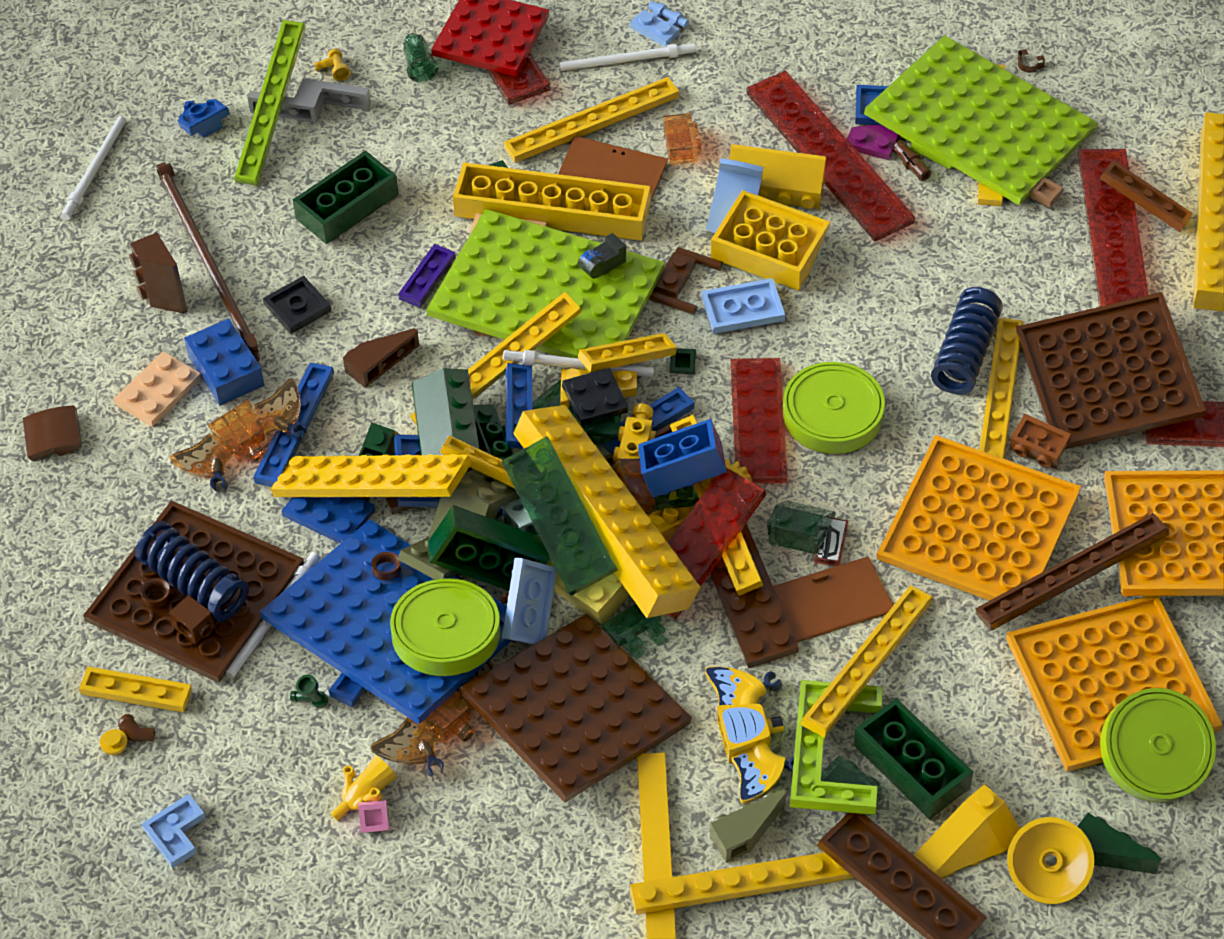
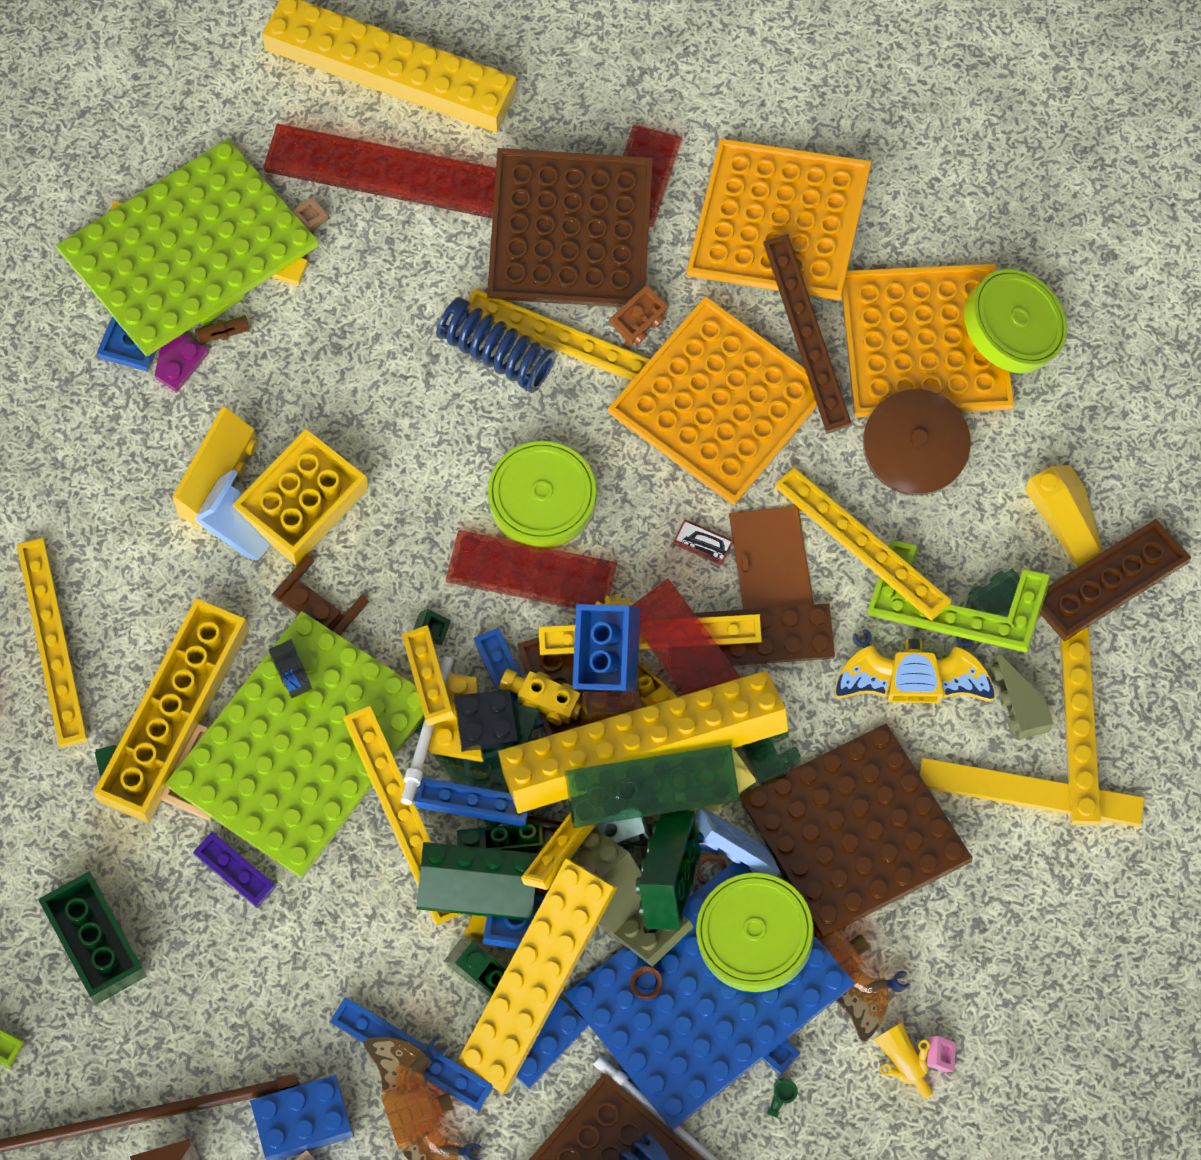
camera: 80 degrees left, 15 degrees up
black plate [263,275,332,334] -> none
reddish brown slope [343,328,420,388] -> none
dark orange container [558,136,668,200] -> none
clear orange brick [663,113,702,165] -> none
light blue plate [701,278,785,334] -> none
clear red plate [746,70,915,242] -> none
clear green slope [767,500,836,554] -> none
dark green brick [854,698,973,820] -> none
yellow dish [1007,817,1094,904] -> none
reddish brown piece [1017,49,1045,73] -> none
dark green slope [1077,812,1161,874] -> none
dark orange plate [1100,160,1193,232] -> none
none -> reddish brown dish [863,389,971,495]

